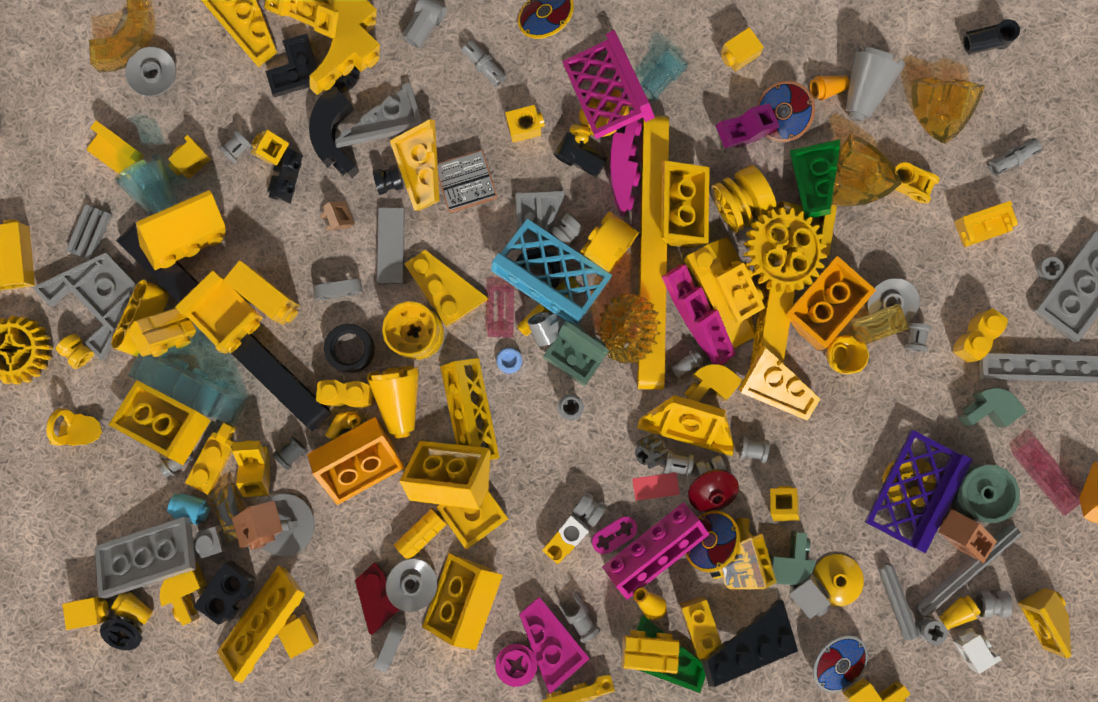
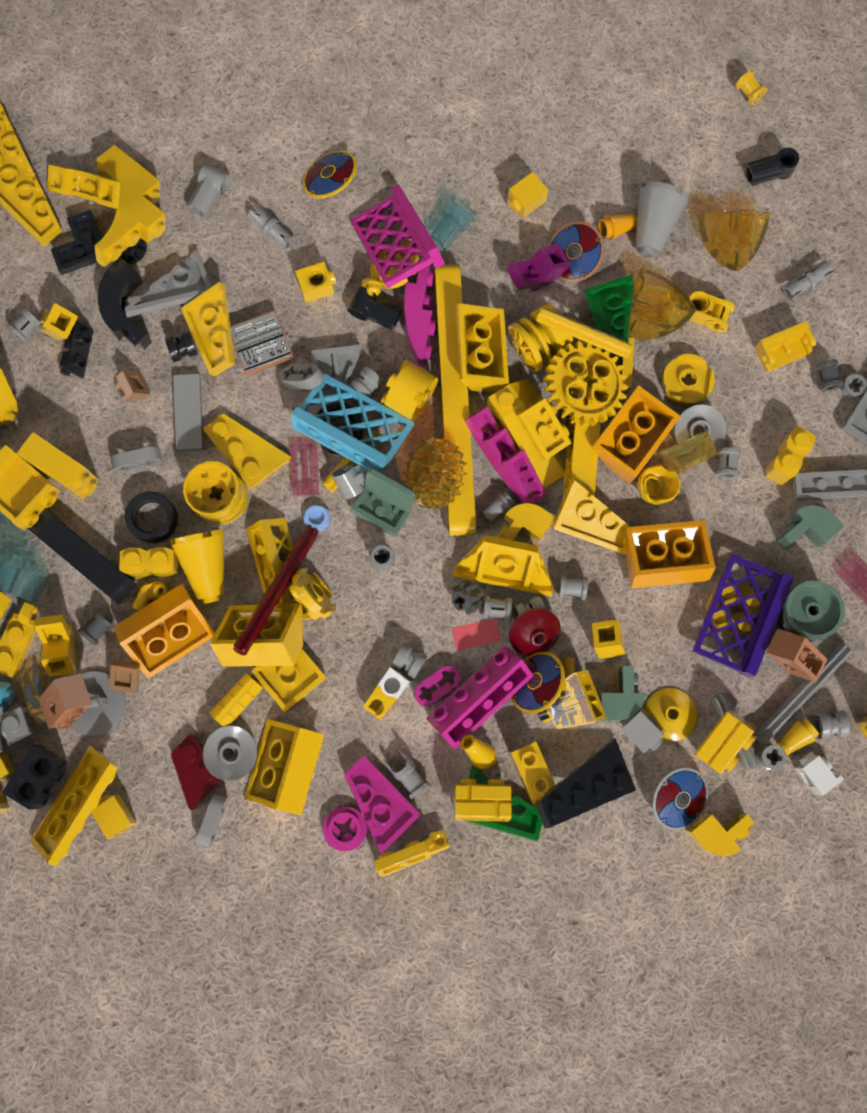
camera: 10 degrees left, 5 degrees down
none -> medium nougat tile [109,660,140,694]
none -> dark red axle [233,525,319,656]
none -> light grey beam [280,363,324,390]
none -> yellow plate [289,568,337,620]
none -> yellow axle [535,307,633,358]
none -> light orange slope [626,520,715,588]
none -> yellow plate [662,354,715,406]
none -> yellow brick [694,709,756,774]
none -> dark grey bush [815,359,844,392]

